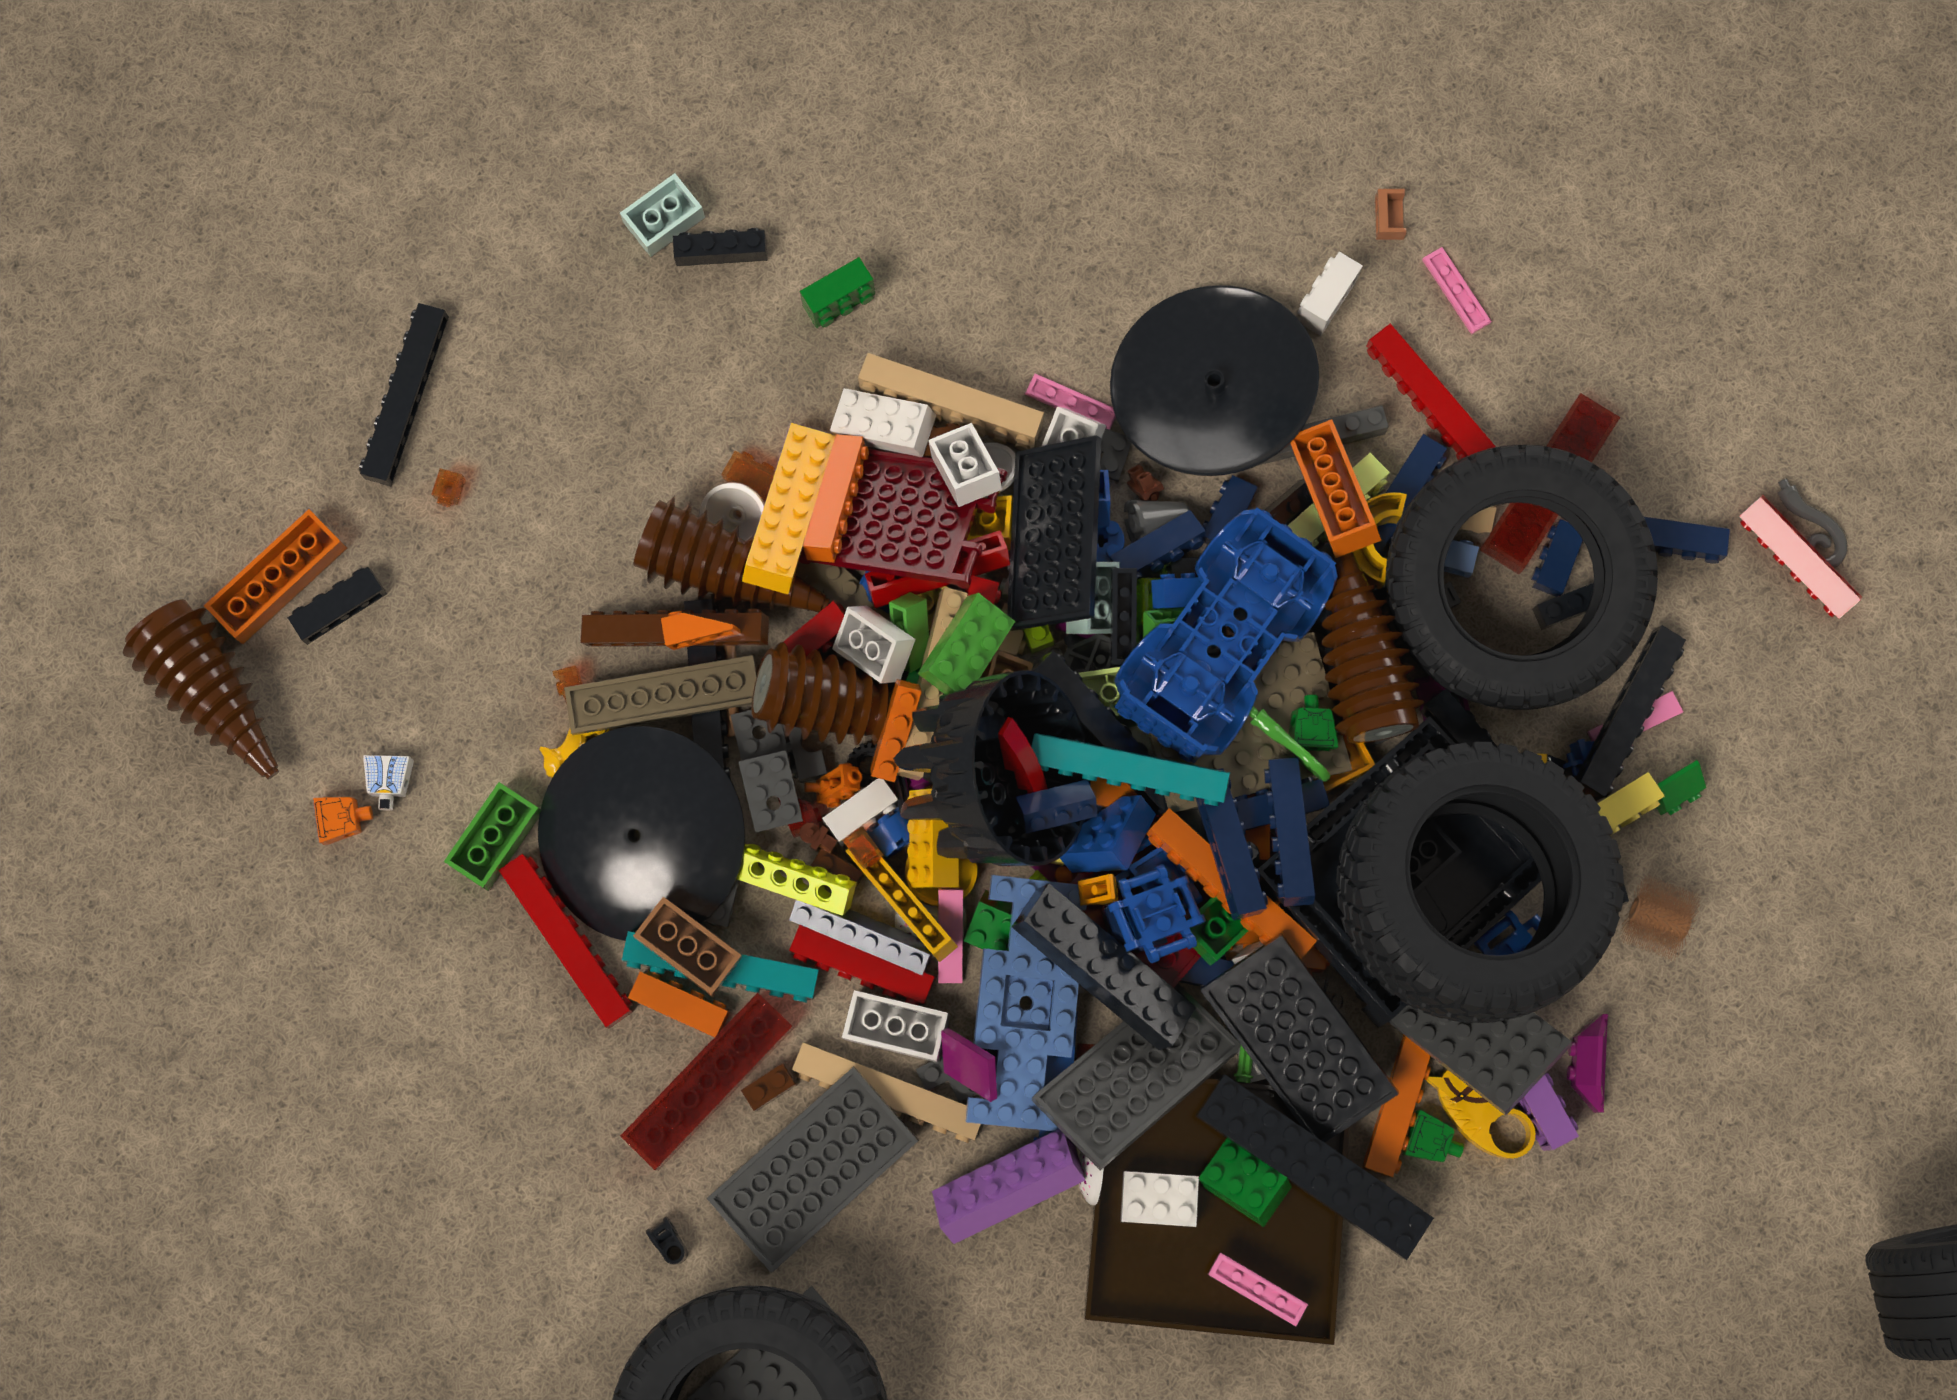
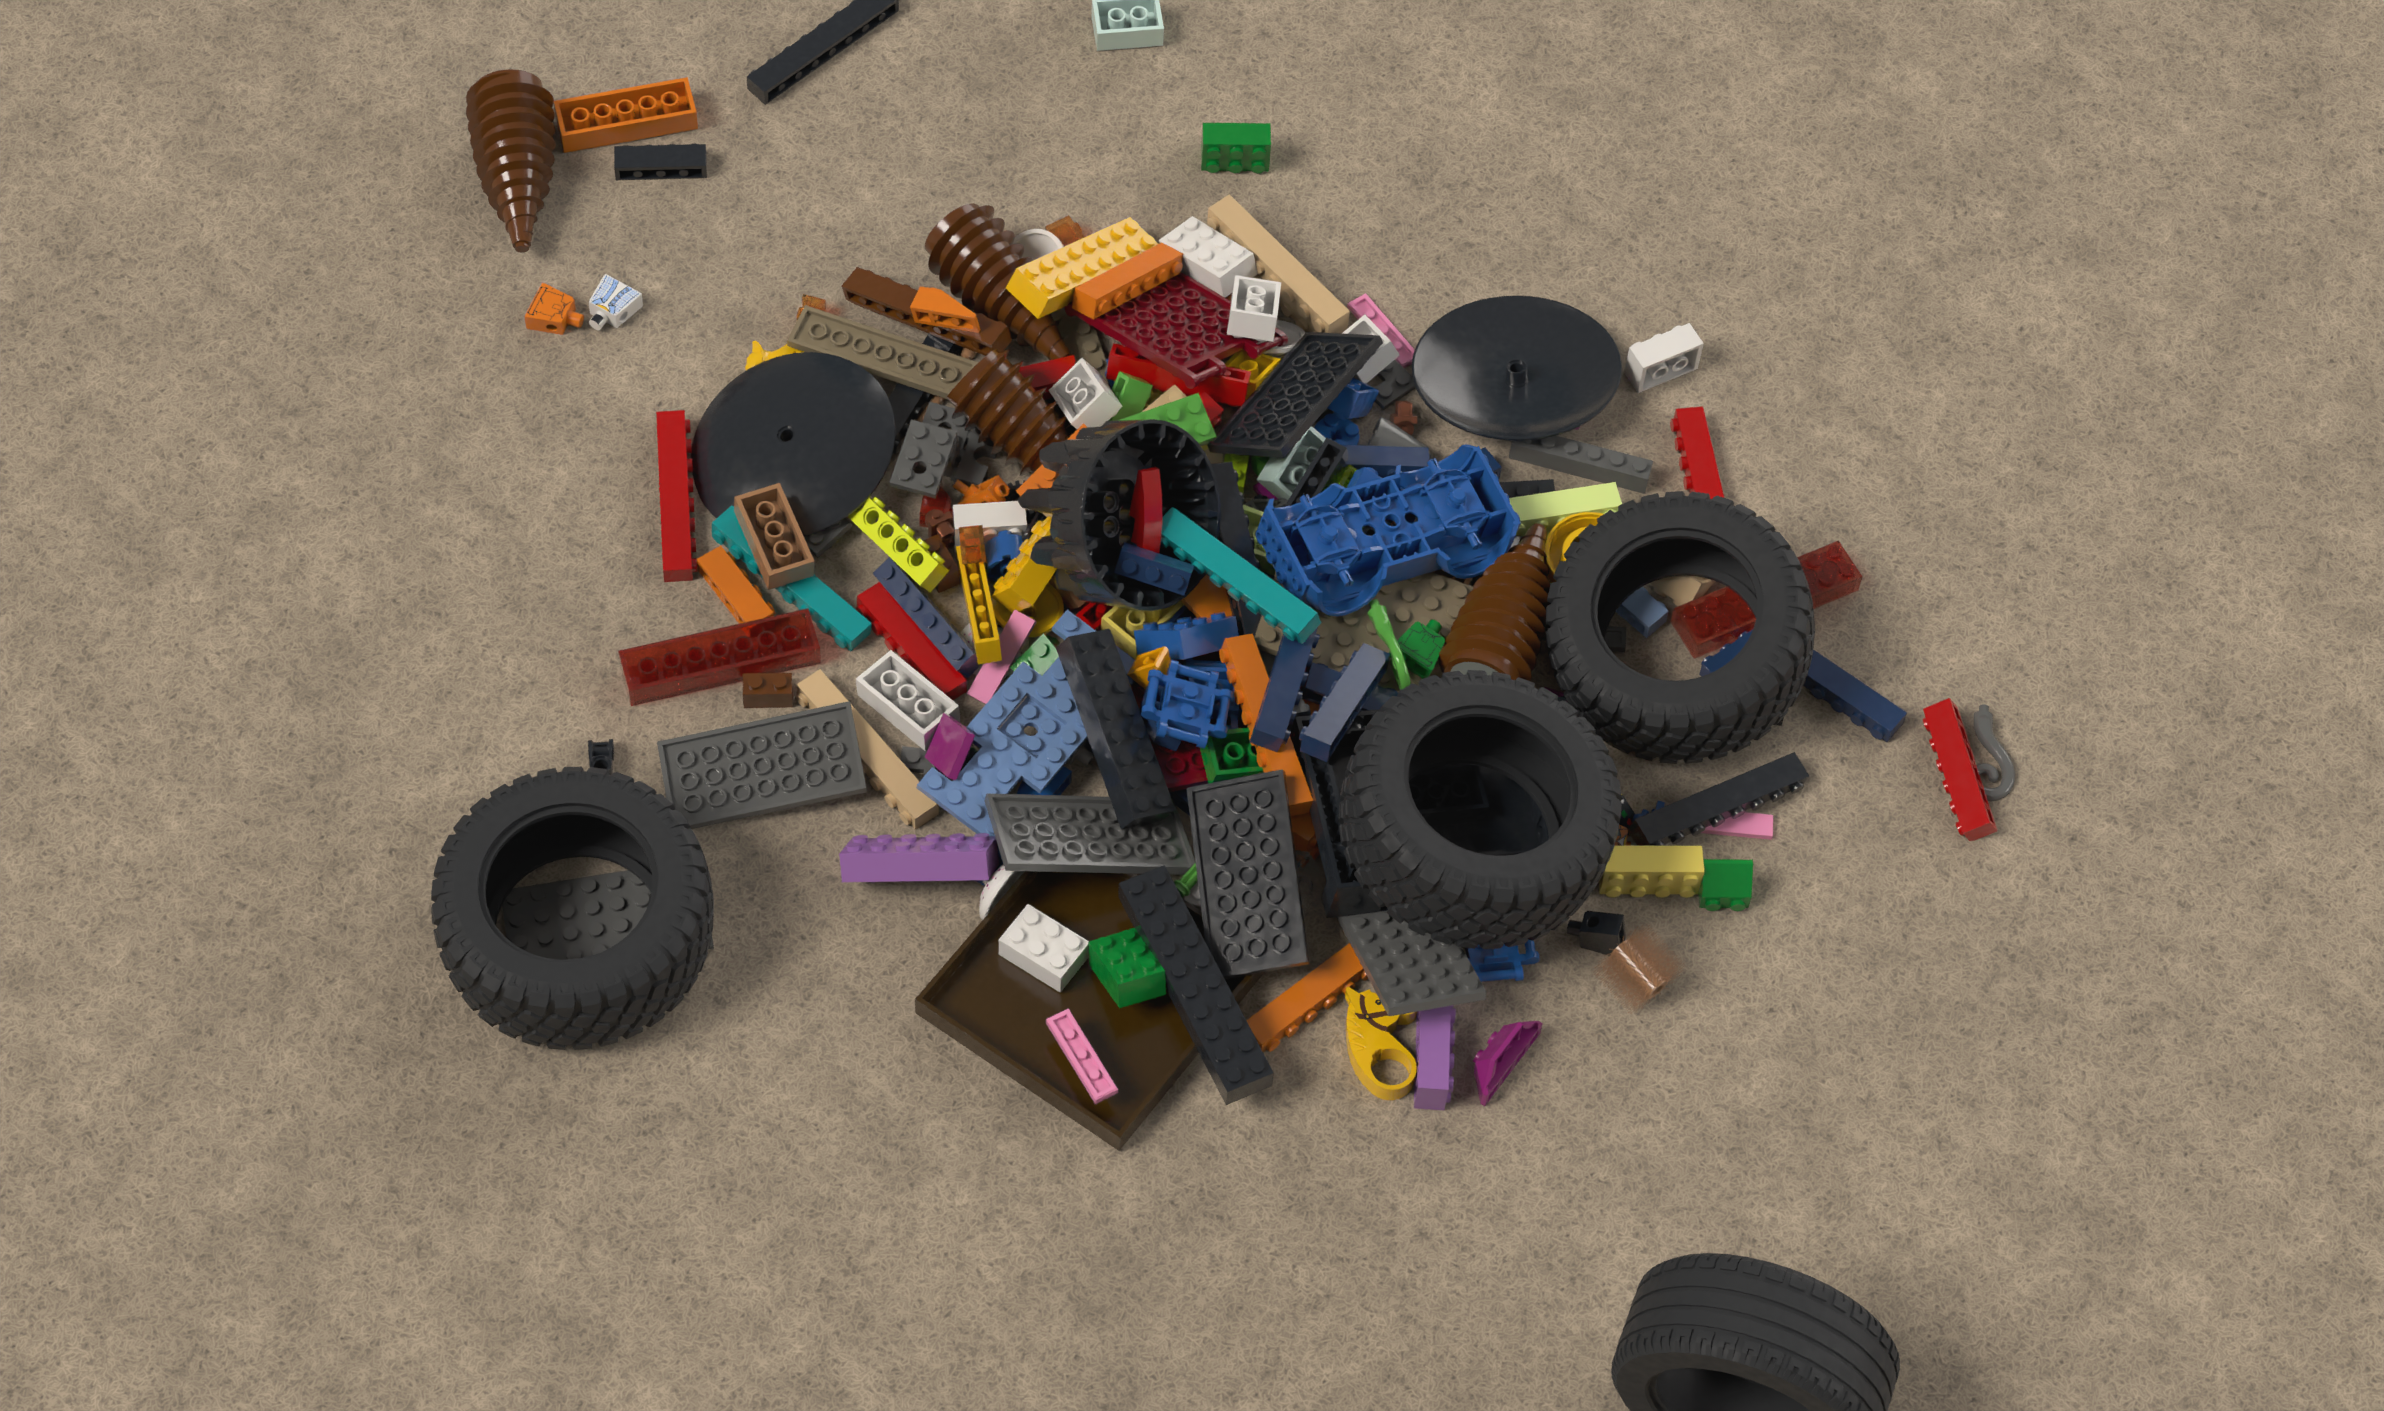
camera: 25 degrees right, 20 degrees down
clear orange brick [431,468,466,507] -> none
bright green brick [444,782,541,891] -> none
black brick [673,228,768,266] -> none
orange brick [1290,419,1381,558] -> none
nougat panel [1375,189,1407,240] -> none
green torso [1402,1110,1464,1162] -> none
bright pink tile [1422,247,1492,335] -> none

